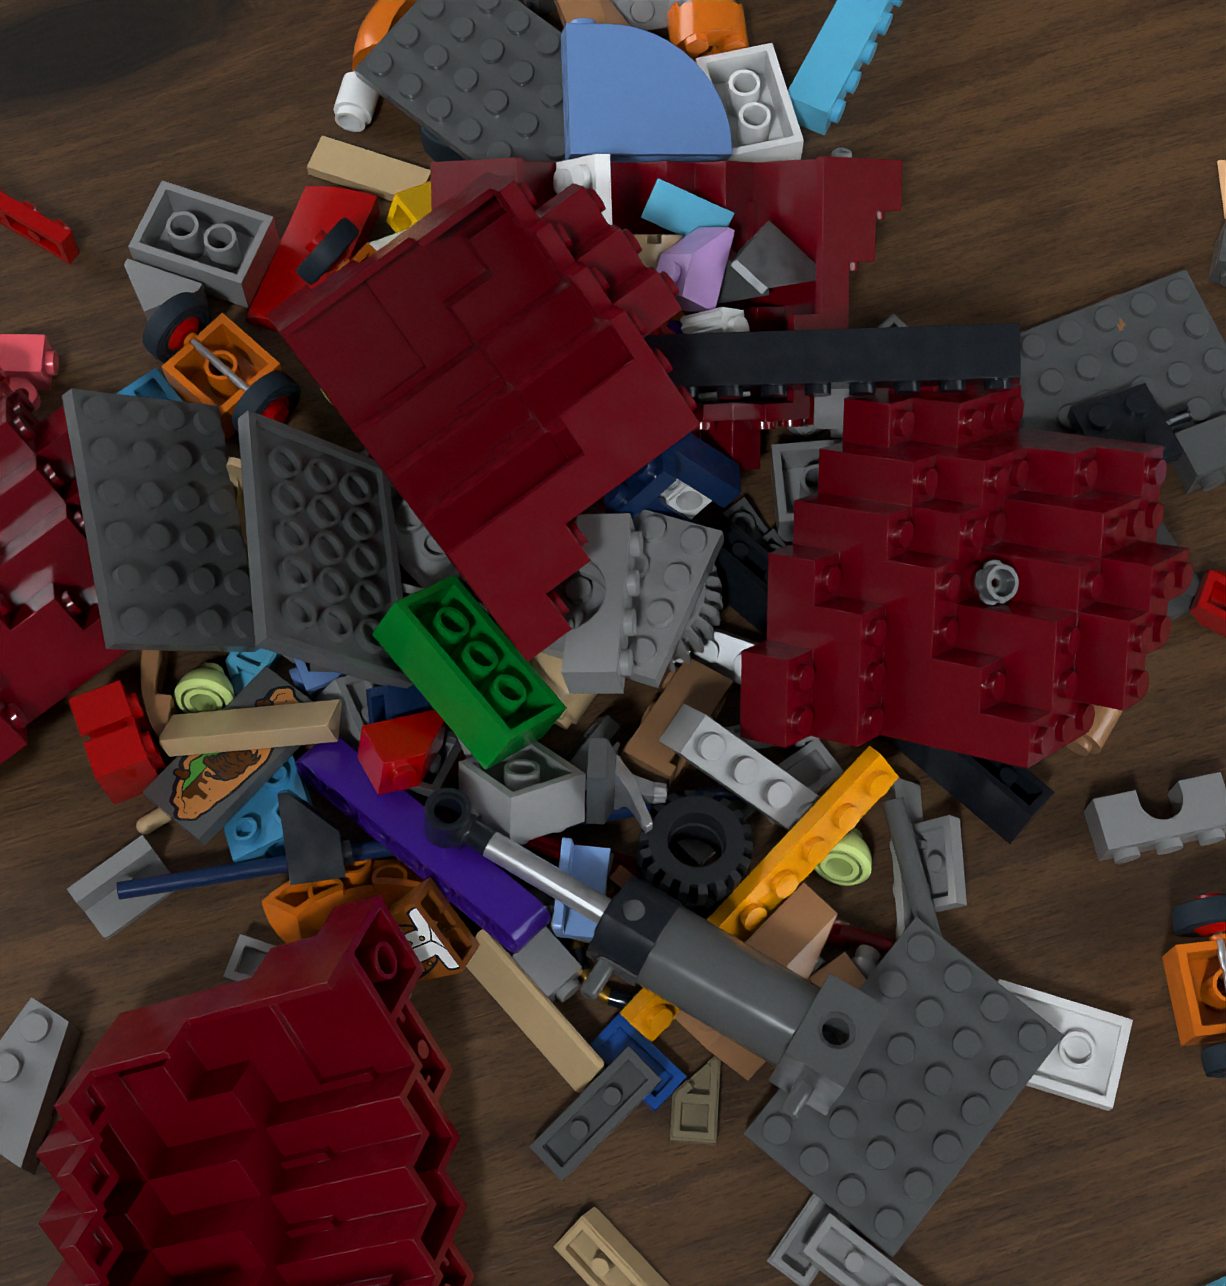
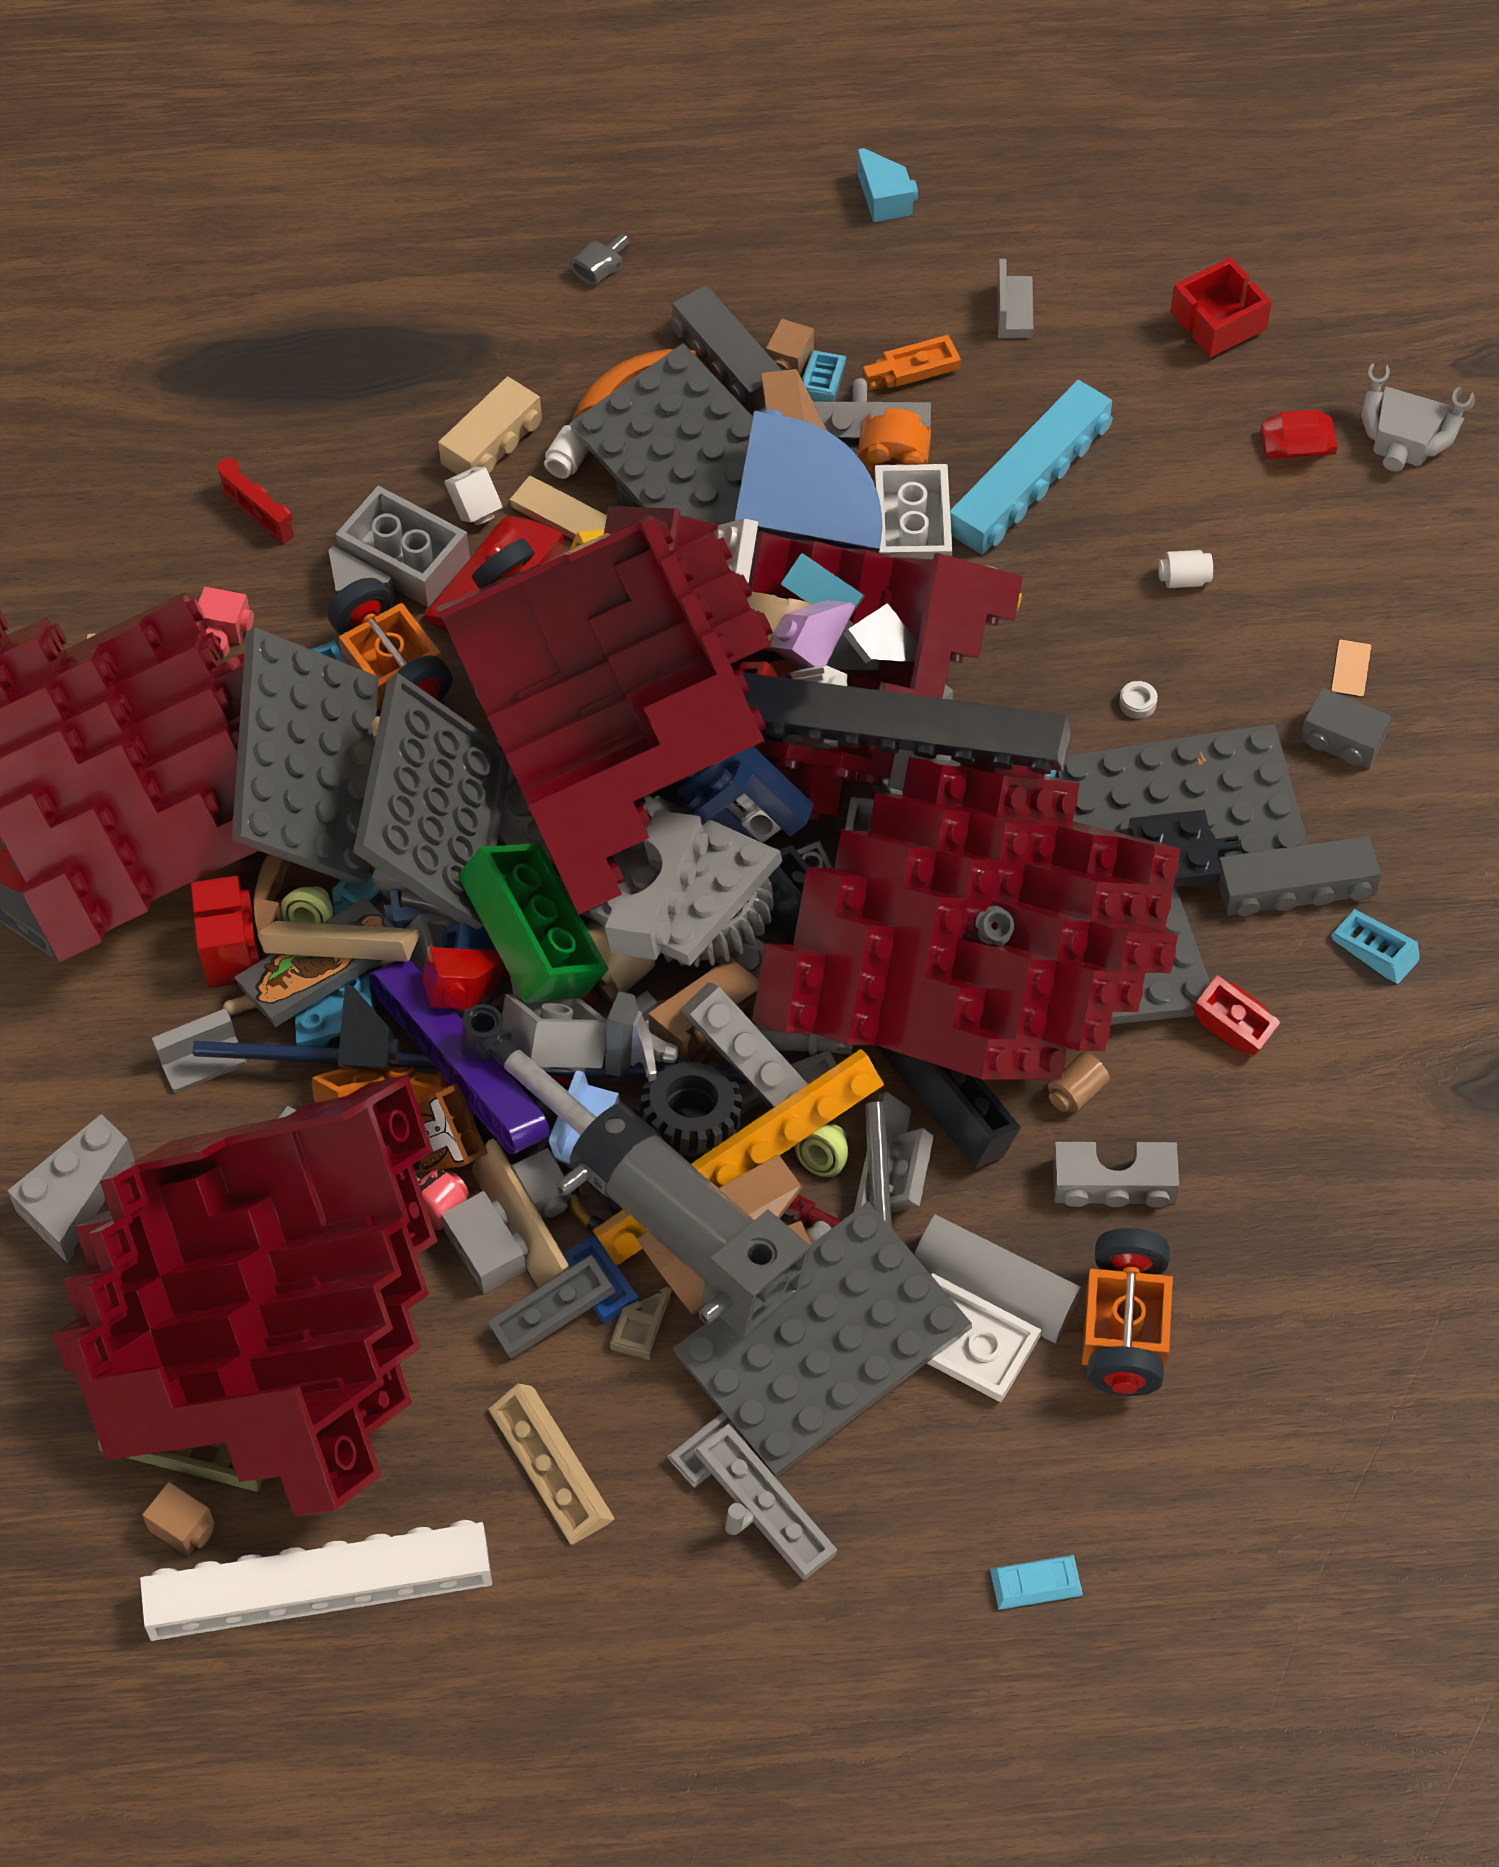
camera: 15 degrees right, 10 degrees down
none -> coral head [418,1170,469,1230]
none -> tan brick [438,376,542,475]
none -> light grey brick [442,1191,528,1294]
none -> white brick [444,466,503,525]
none -> light grey brick [914,1214,1081,1344]
none -> white tile [1119,681,1157,719]
none -> white brick [1158,550,1213,588]

